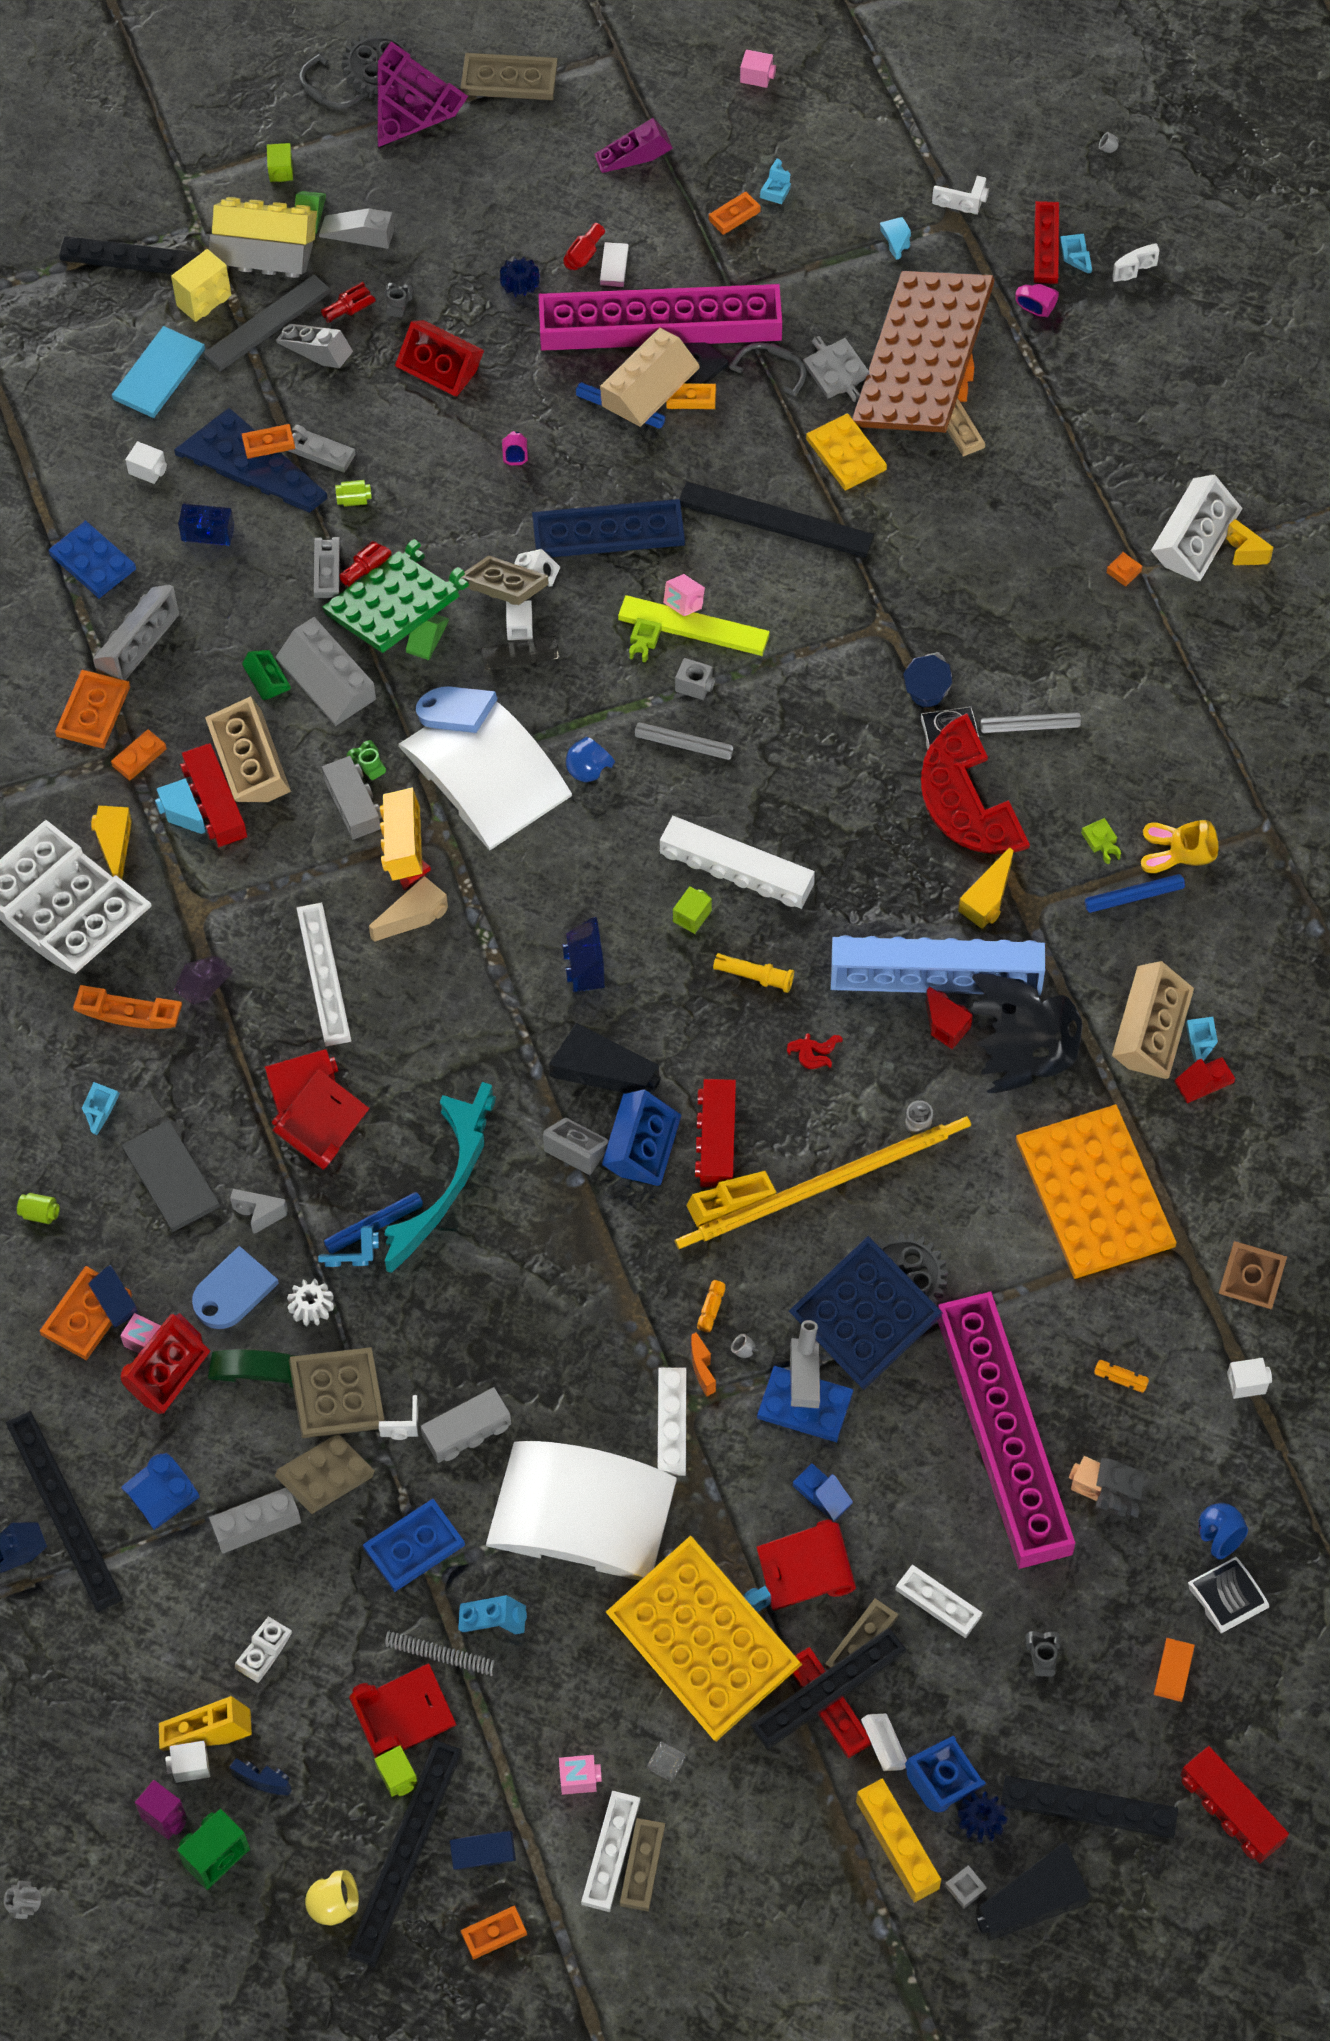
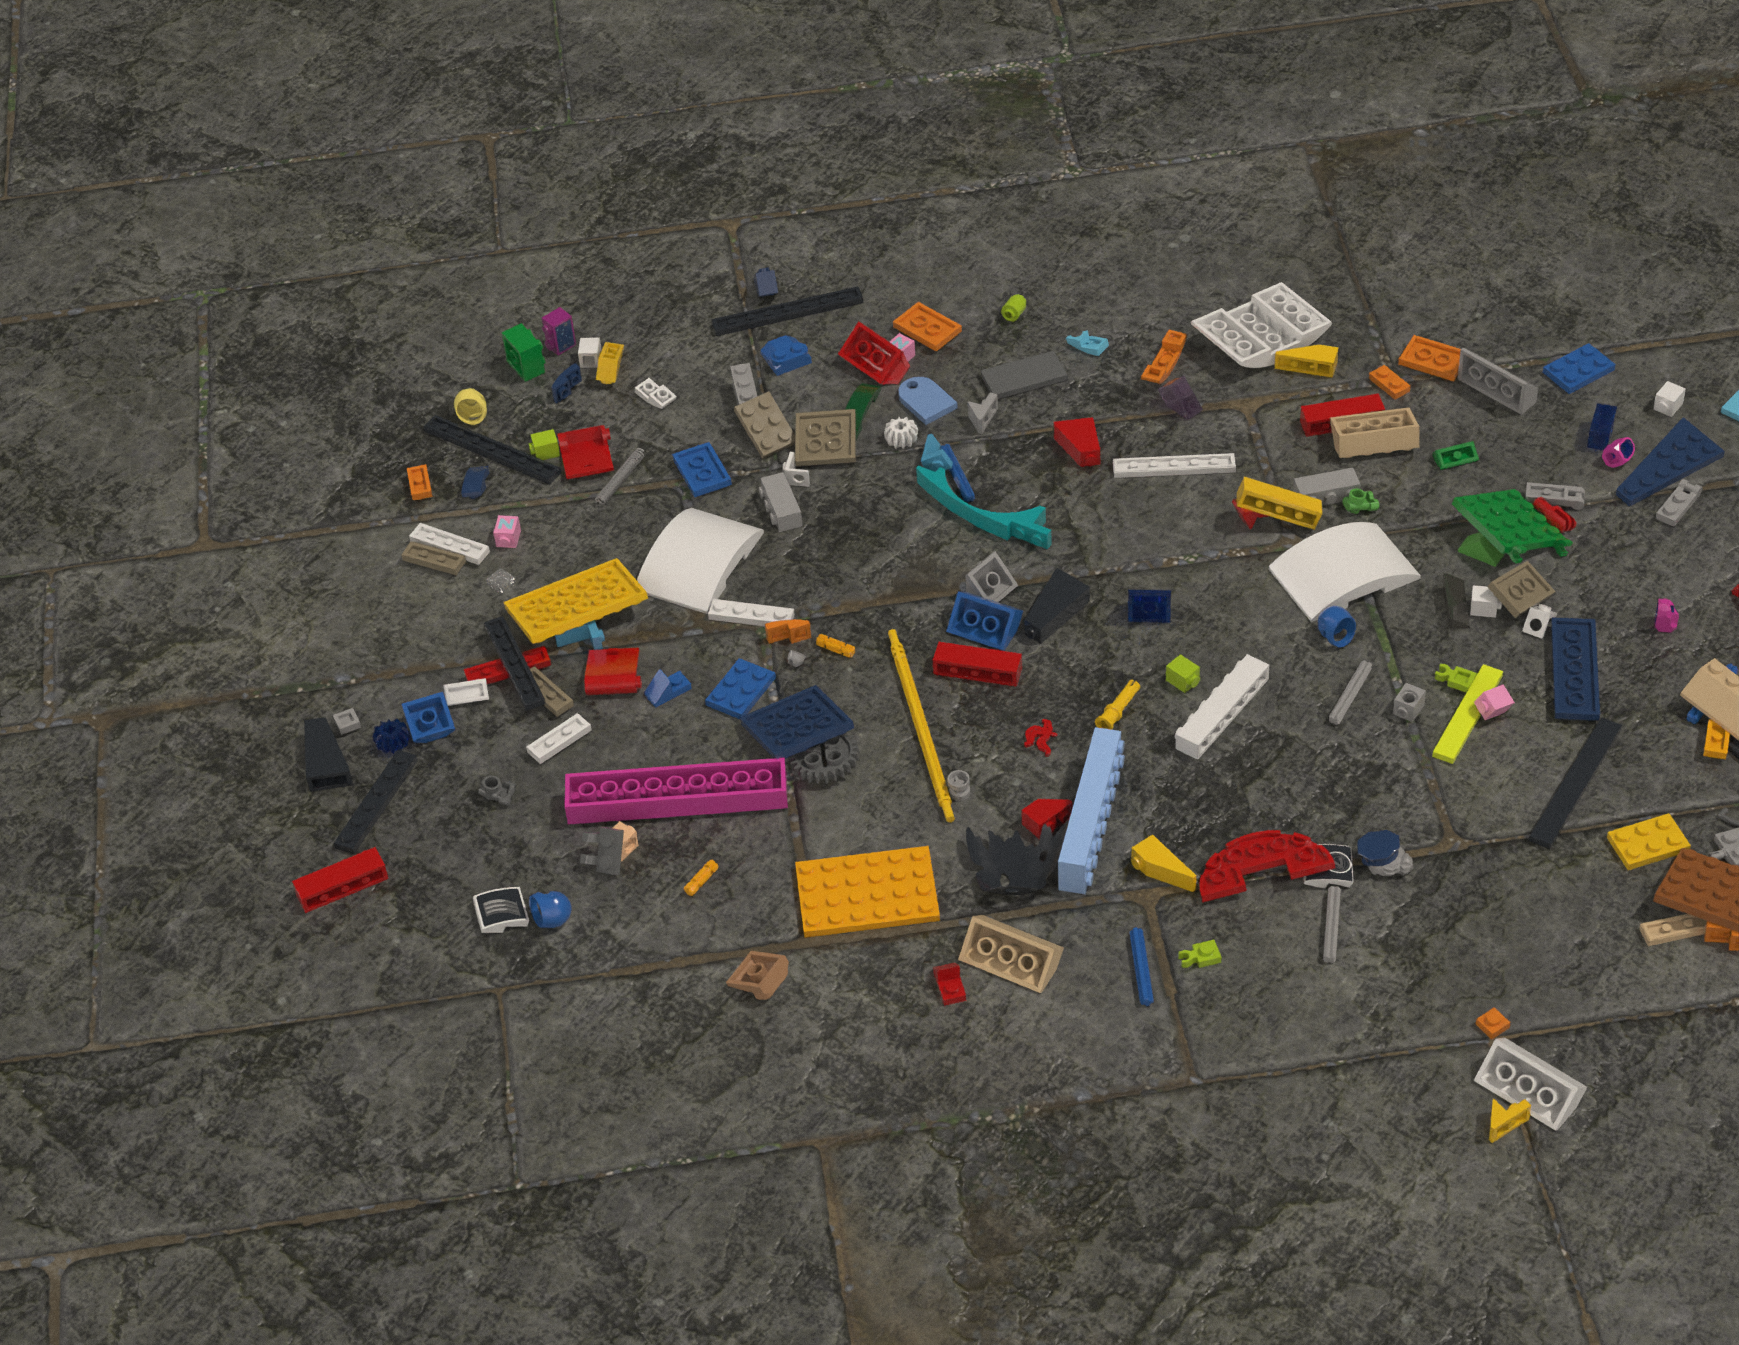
camera: 105 degrees right, 15 degrees down
light grey gear [4,1881,41,1919] -> none
dark blue slope [88,1265,139,1328] -> none
medium azure slope [155,778,205,834] -> none
orange plate [242,424,295,459] -> none
red door [271,1069,369,1170] -> none
light grey slope [276,617,376,726] -> none
lime brick [335,480,372,507] -> none
tan slope [369,876,448,942] -> none
tile [416,687,498,733] -> none
dark azure bracket [458,1595,527,1634] -> none
yellow slope [686,1171,777,1228] -> none
light grey piece [790,1320,820,1408] -> none
yellow brick [856,1778,941,1903] -> none
yellow piece [1141,820,1219,873] -> none
orange slope [1154,1638,1195,1702] -> none
medium azure slope [1186,1017,1218,1062] -> none
white brick [1227,1358,1272,1399] -> none
none -> dark pink rock [1602,437,1635,468]

